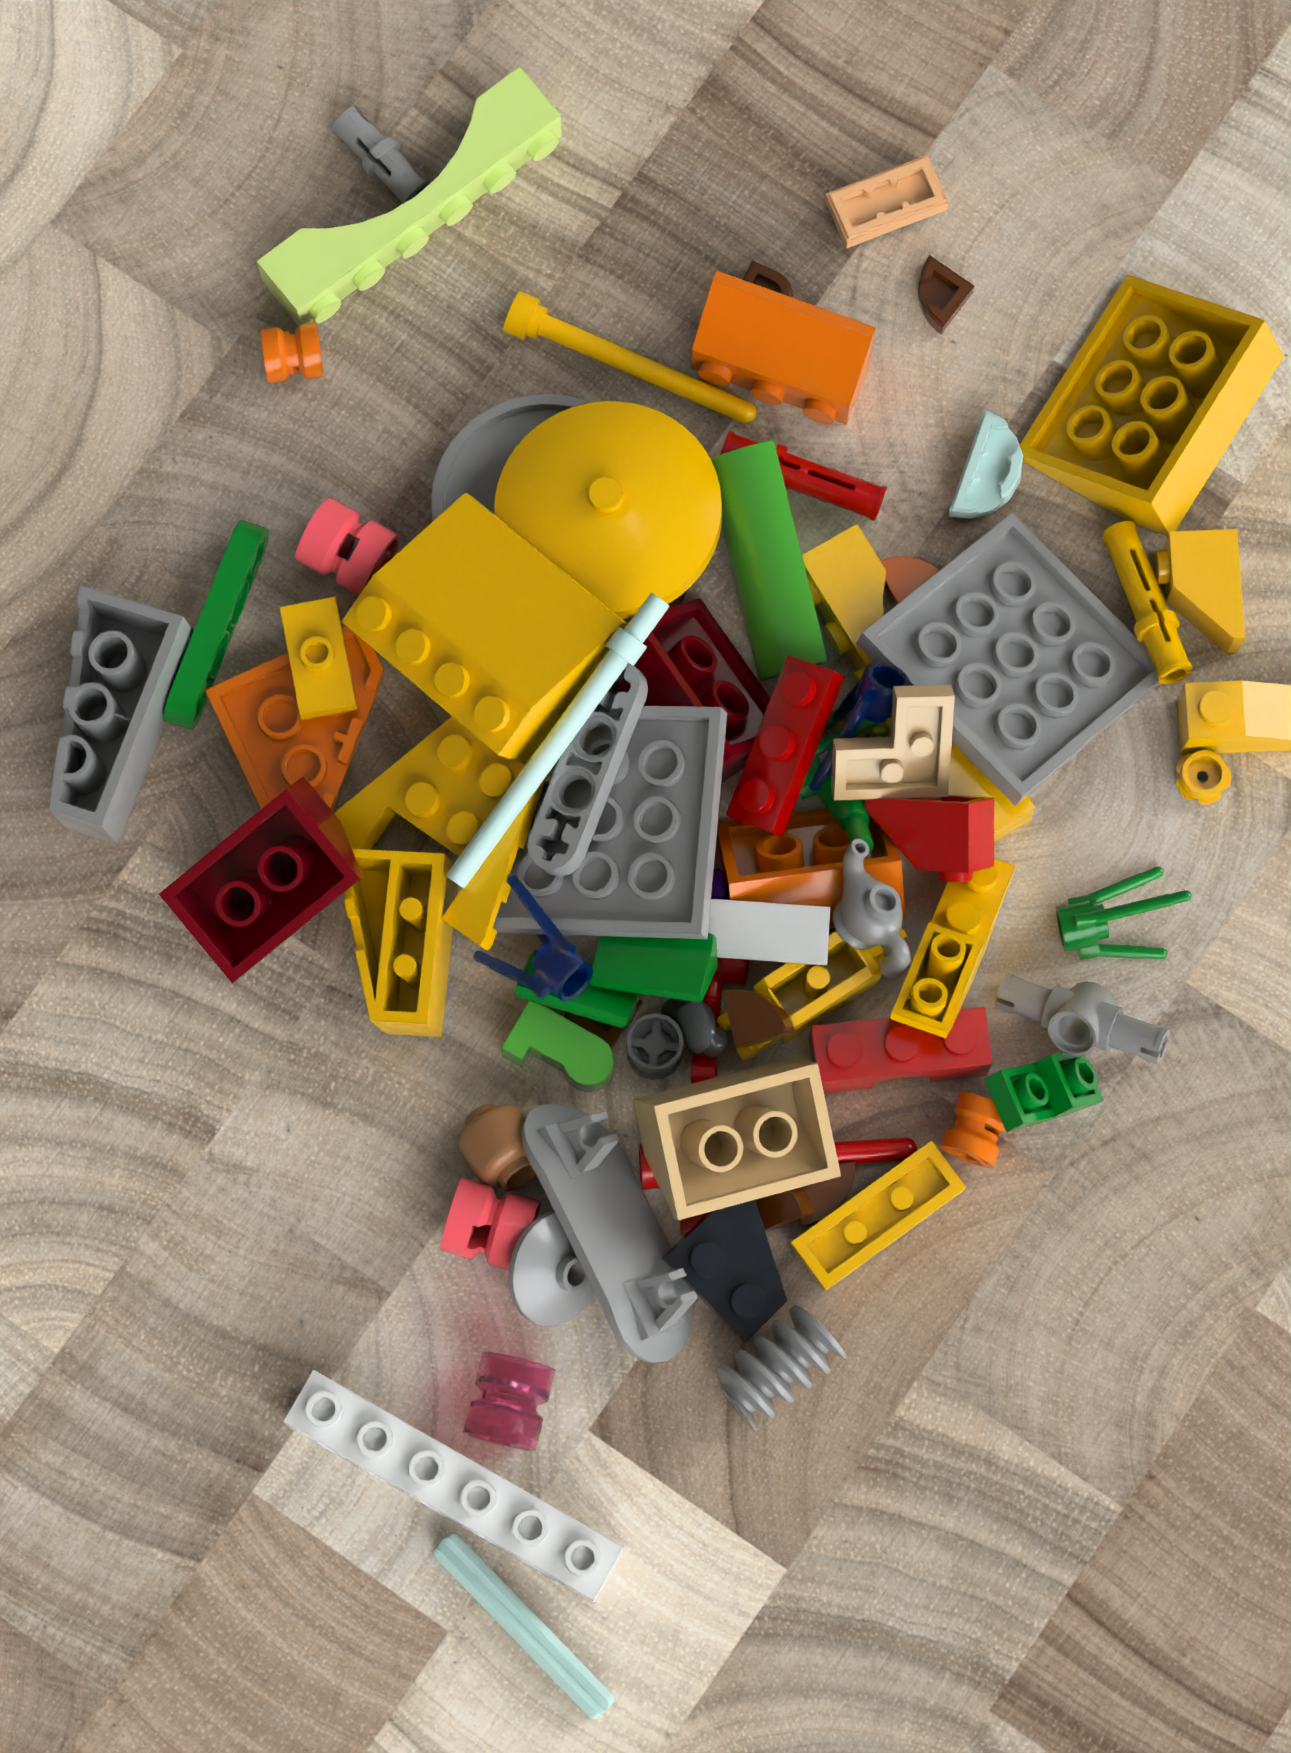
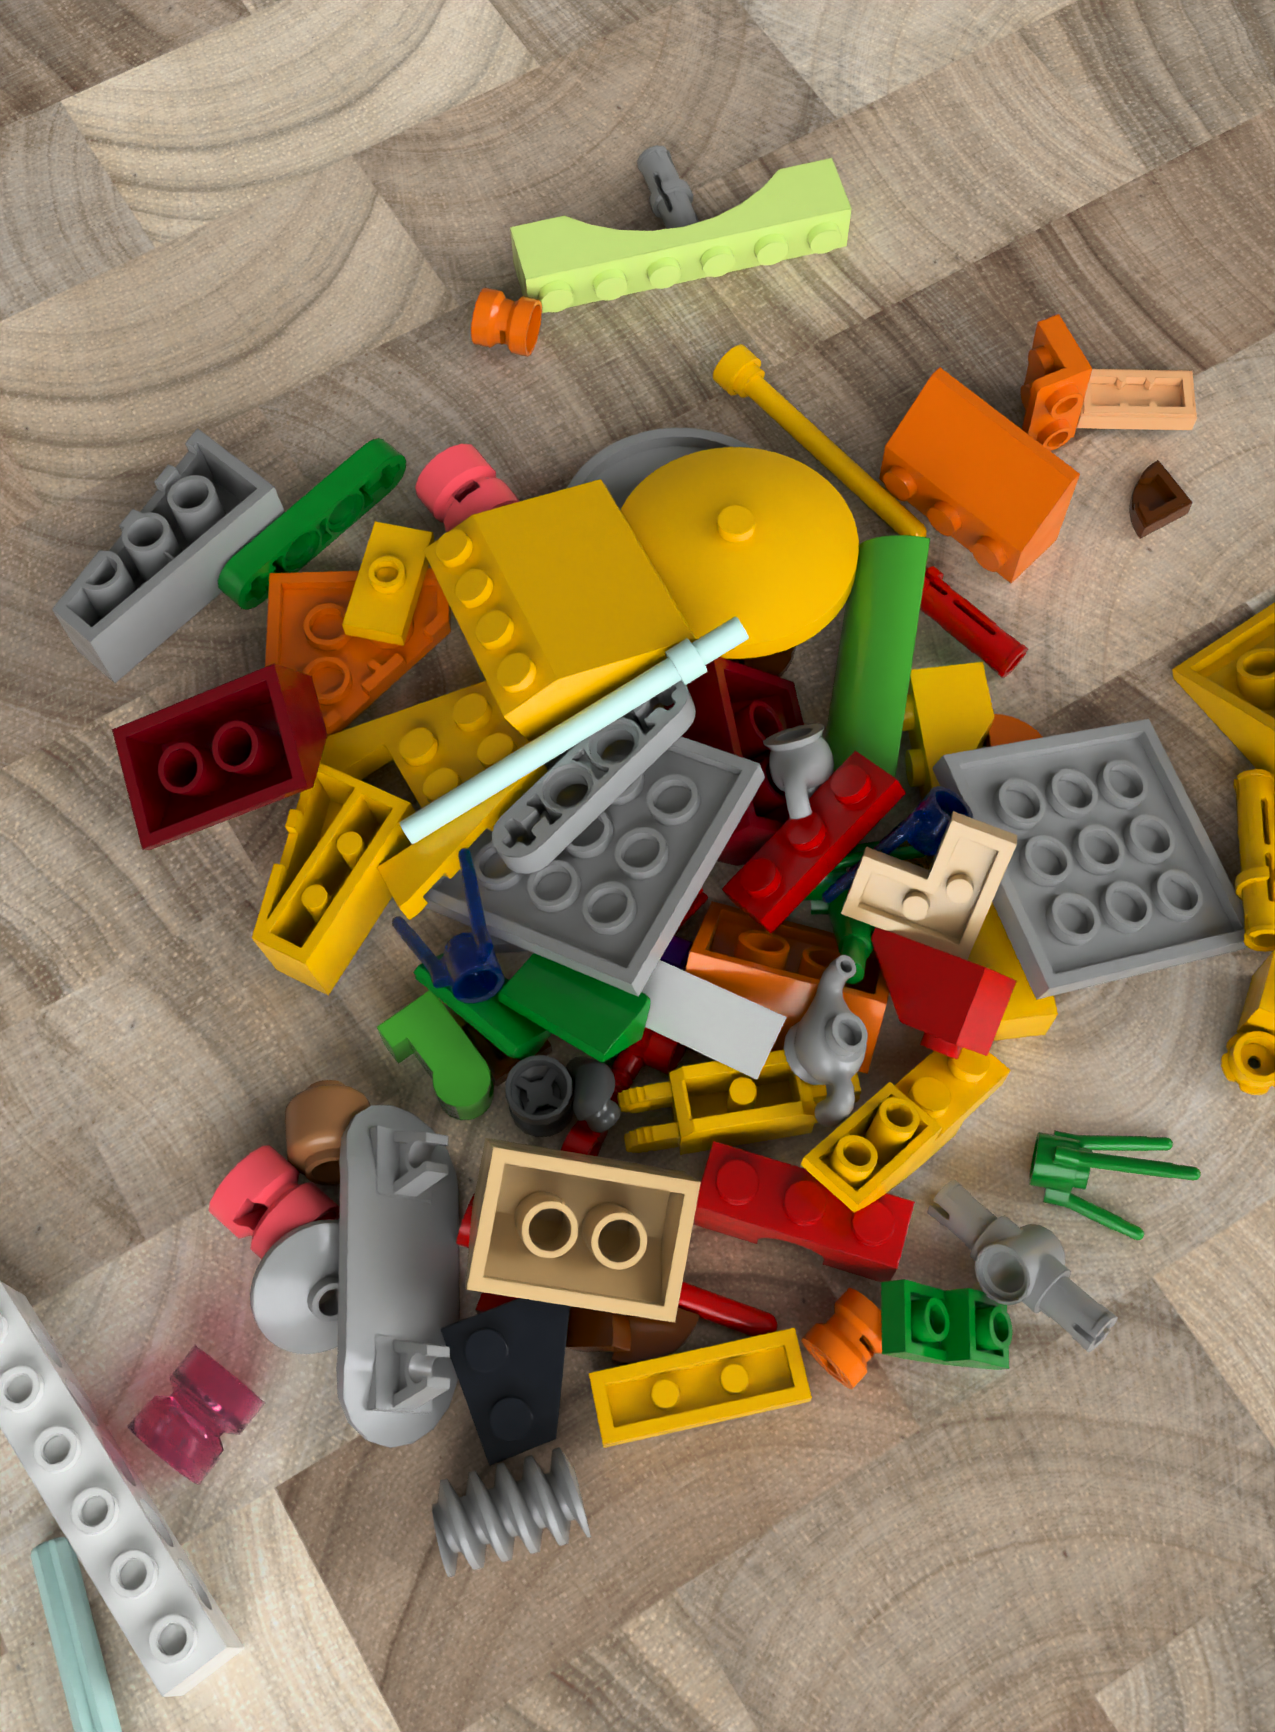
camera: 25 degrees right, 10 degrees down
reddish brown tile [723,989,795,1048] -> none
light aqua plate [949,409,1023,519] -> none
none -> light grey piece [763,724,834,819]
none -> orange bracket [1020,314,1092,451]

